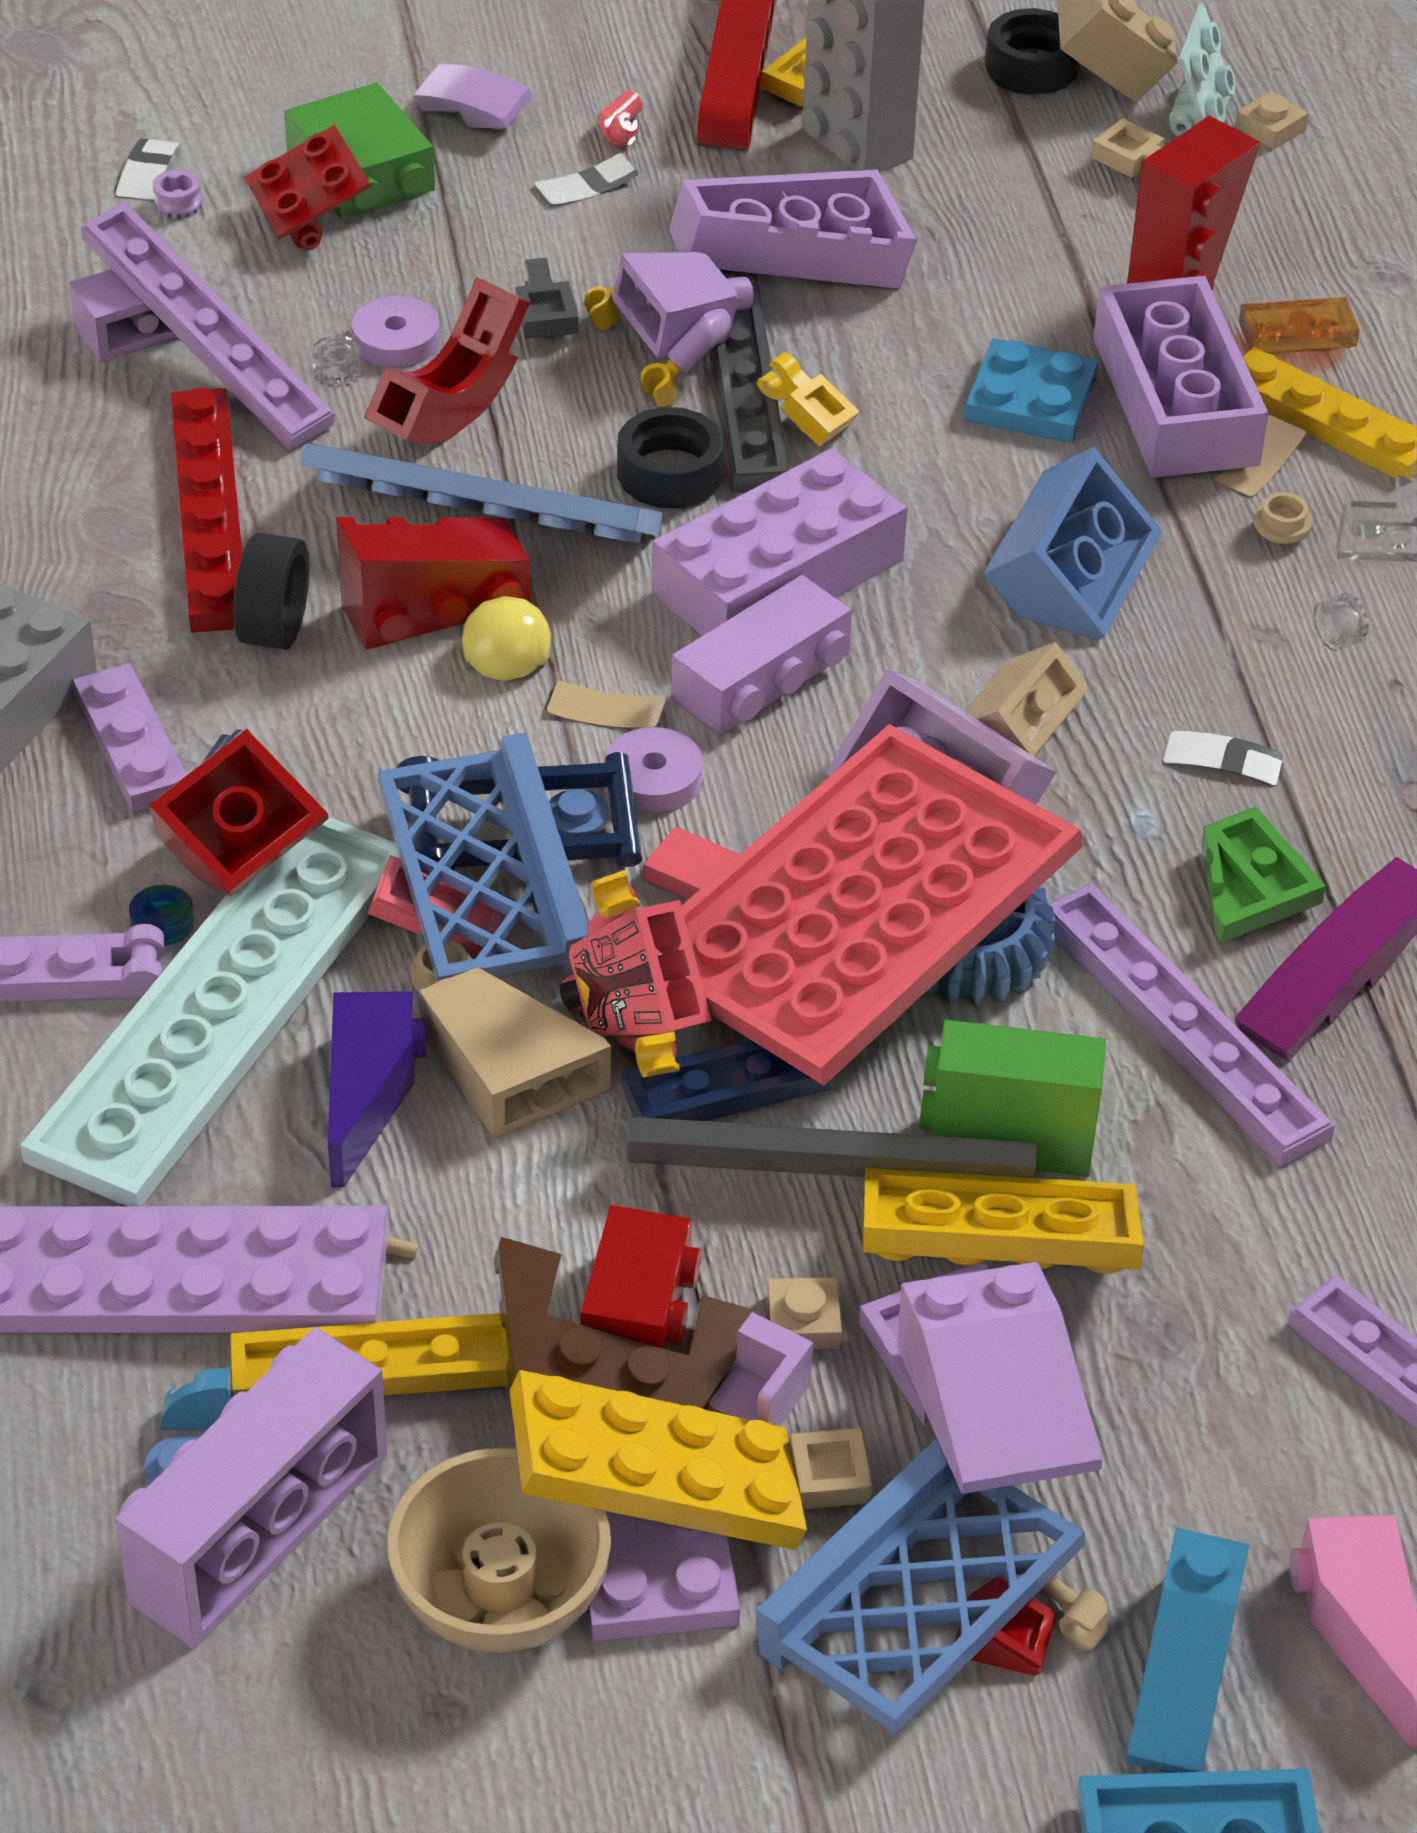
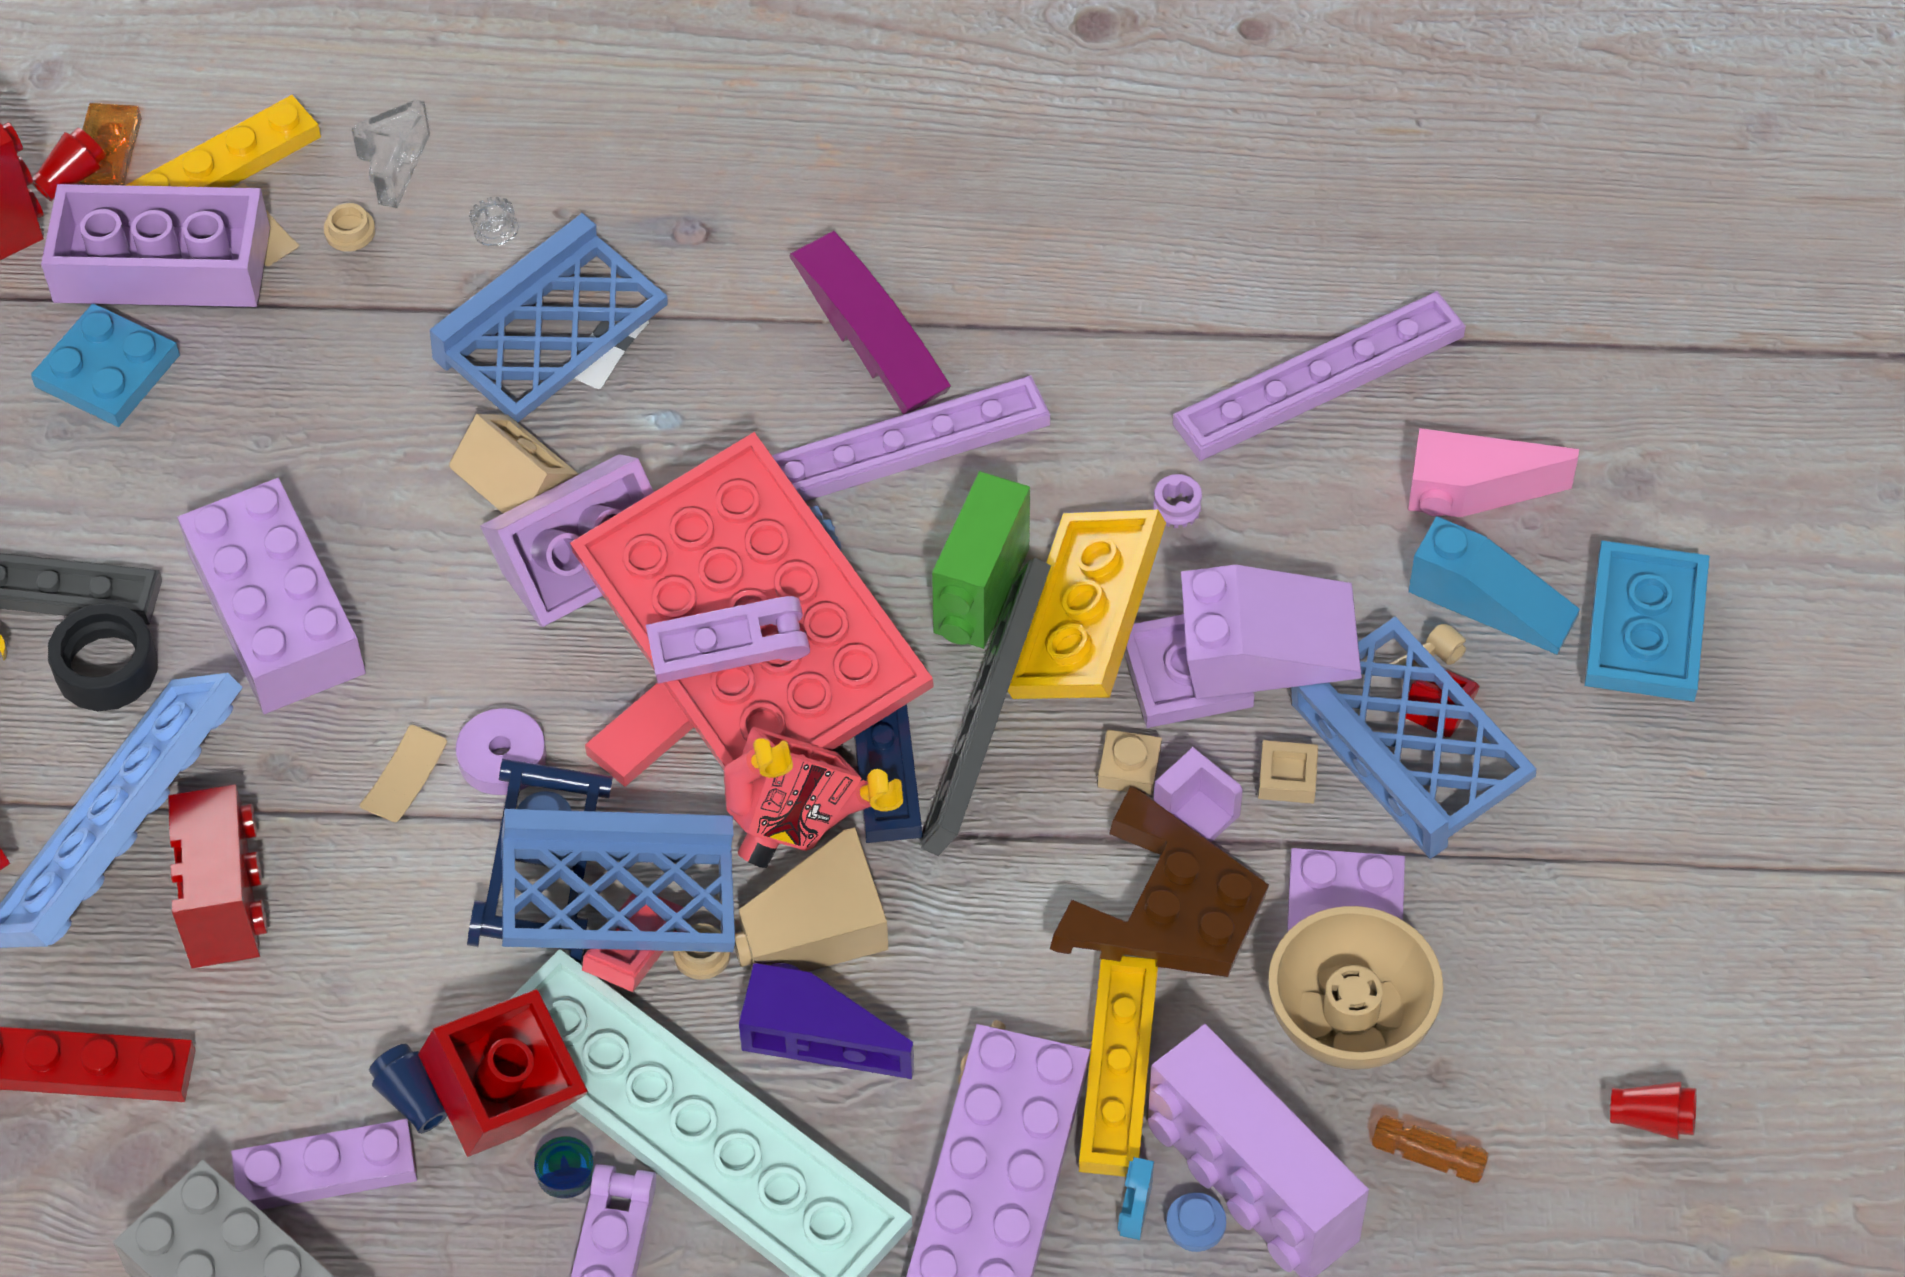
camera: 75 degrees left, 10 degrees up
black tyre [233,532,310,650] -> none
light yellow hair [462,596,551,682] -> none
yellow plate [509,1370,807,1550] -> none
red brick [580,1205,702,1350] -> none
lavender brick [671,575,852,736] -> none
yellow plate [757,352,860,447] -> none
medium blue slope [983,447,1162,640] -> none
bright green wing [1201,806,1326,943] -> none
none -> red cone [32,127,106,202]
none -> medium blue fence [429,213,668,423]
none -> lavender plate [646,596,810,683]
none -> lavender bush [1153,474,1202,528]
none -> clear orange axle [1372,1115,1489,1183]

